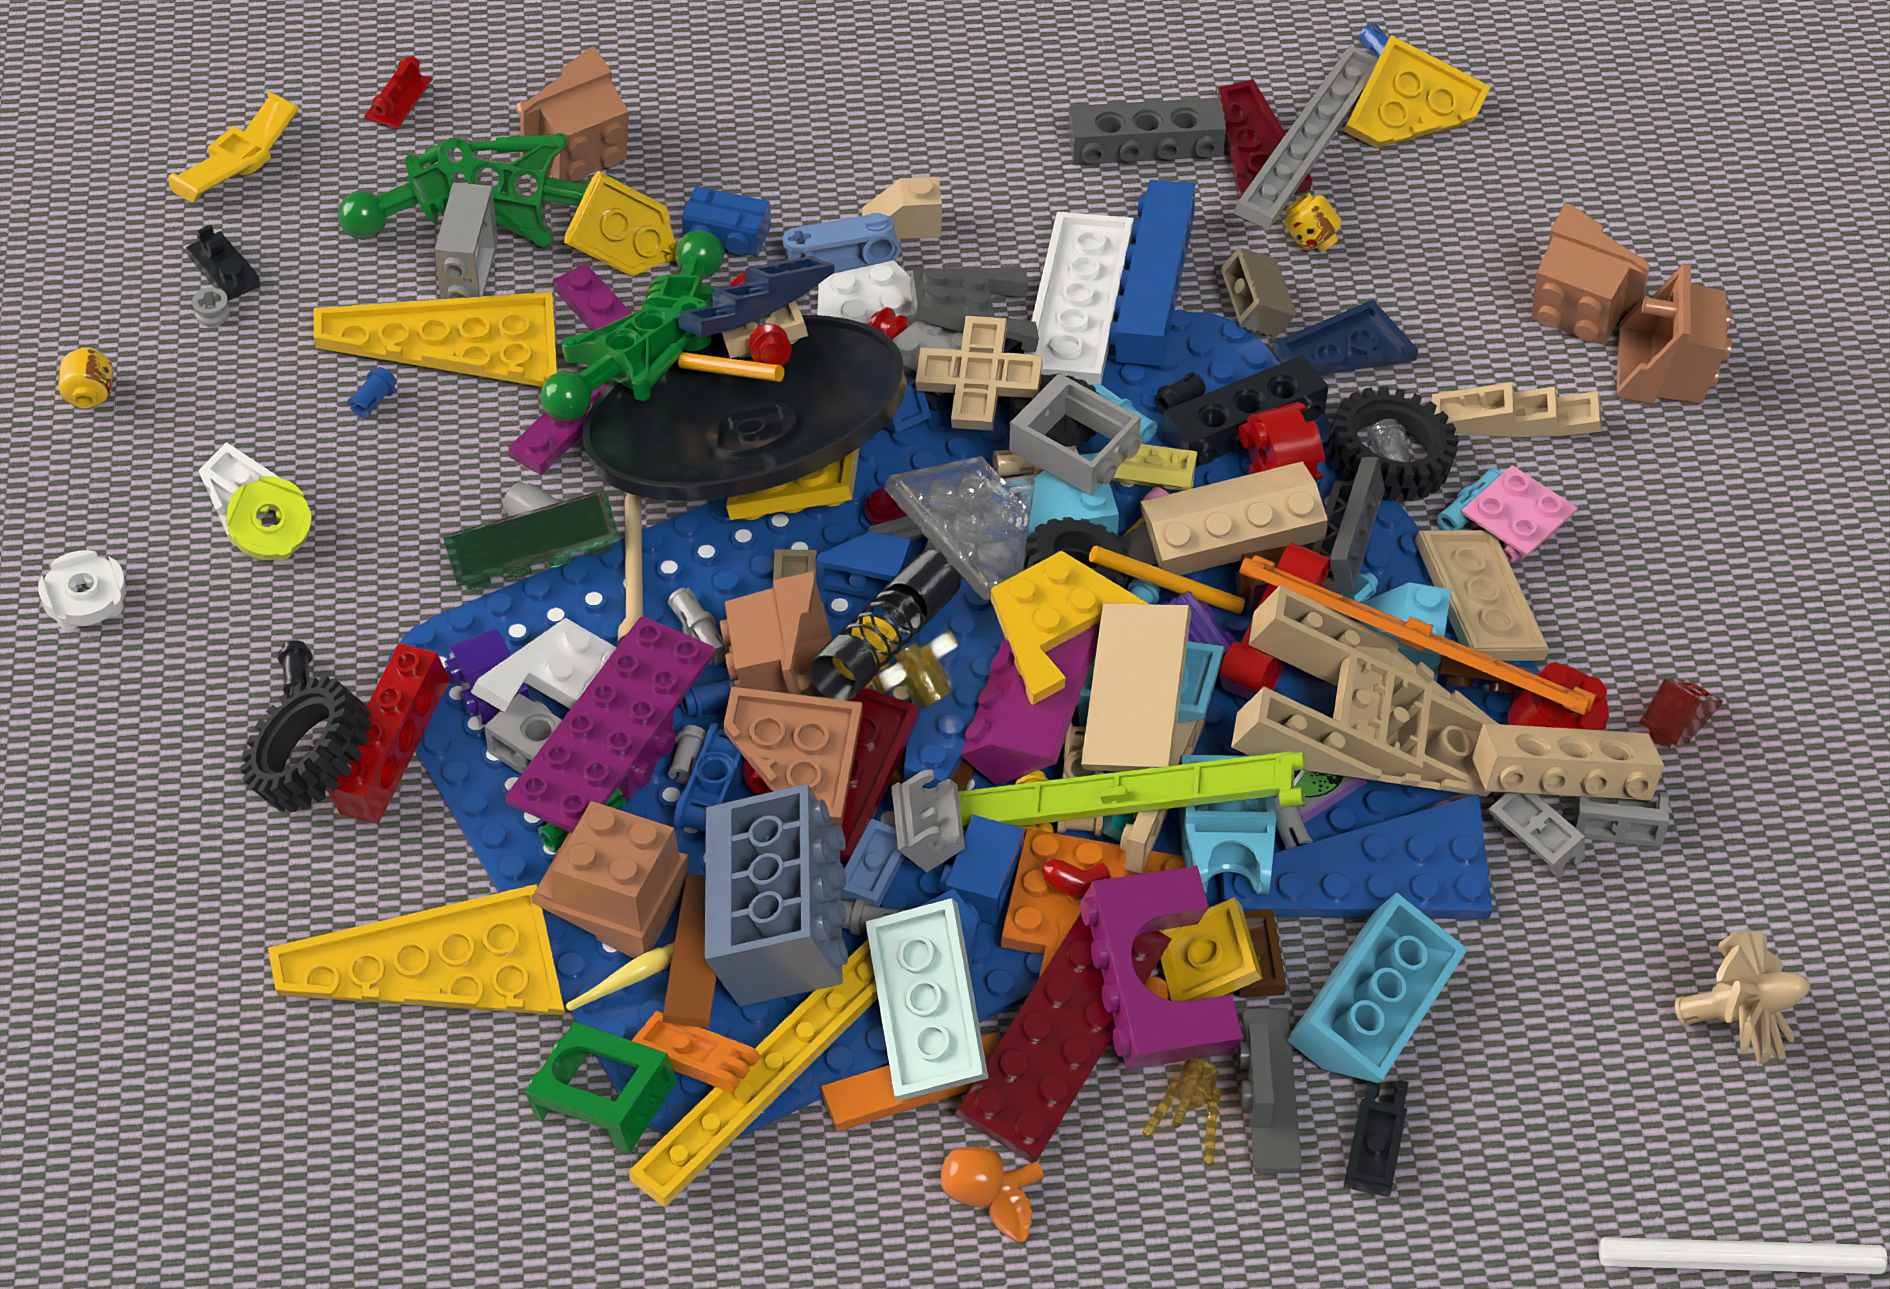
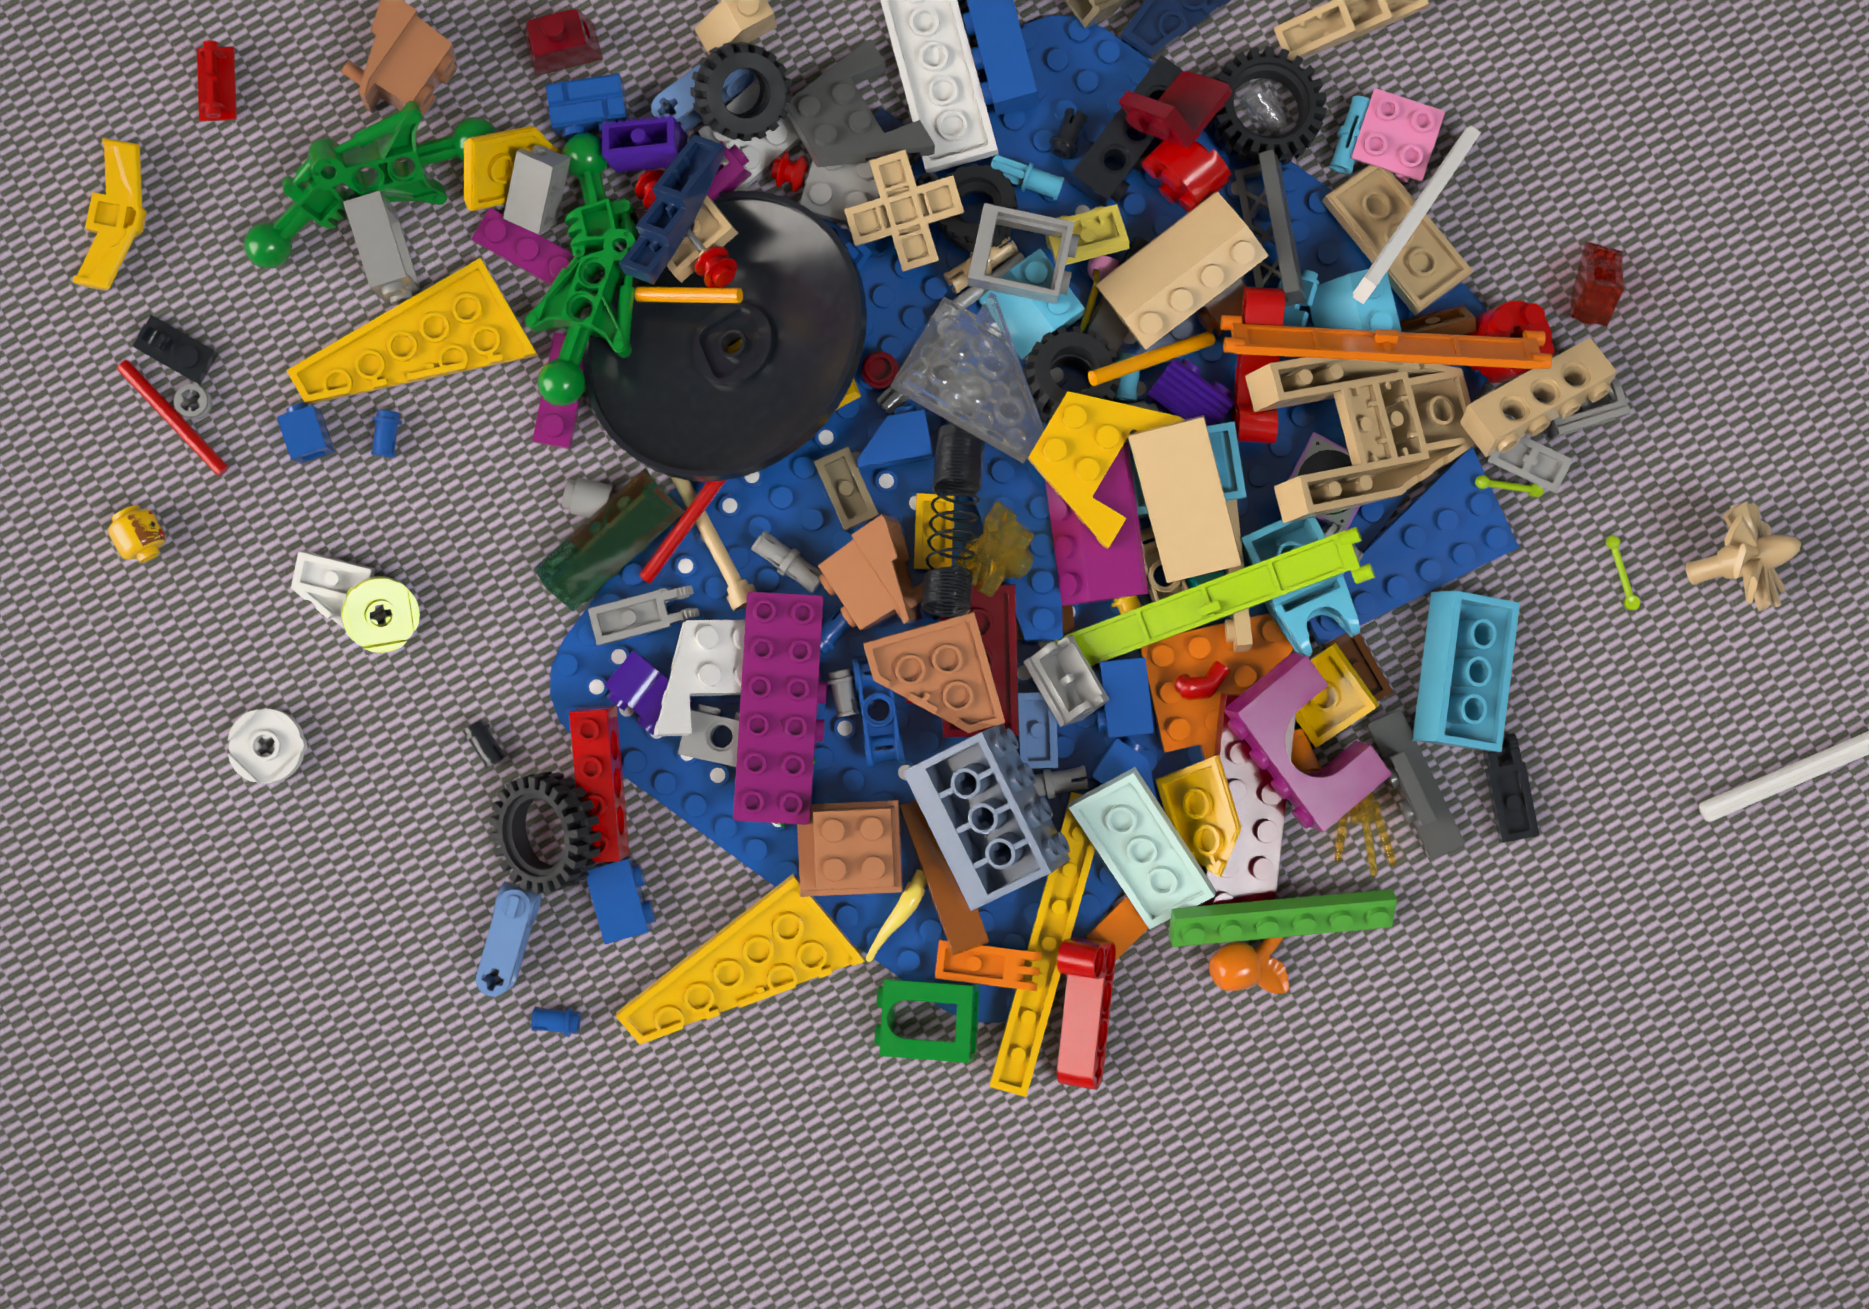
camera: 25 degrees left, 35 degrees up
none -> red bar [117,360,229,477]
none -> blue brick [277,403,335,464]
none -> medium blue piece [476,881,542,997]
none -> light grey hinge [503,145,571,235]
none -> dark red torso [526,9,603,76]
none -> blue pin [531,1006,581,1037]
none -> blue brick [586,858,656,945]
none -> light grey hinge [588,585,700,646]
none -> dark purple brick [602,115,687,173]
none -> red bar [639,480,727,584]
none -> black tyre [690,42,792,141]
none -> magenta bracket [707,141,752,200]
none -> beam [1057,937,1116,1090]
none -> dark red bracket [1118,71,1233,148]
none -> yellow tile [1155,755,1242,877]
none -> bright green plate [1168,889,1397,947]
none -> white tile [1352,125,1481,304]
none -> lime hinge [1475,475,1544,498]
none -> lime hinge [1605,535,1640,610]

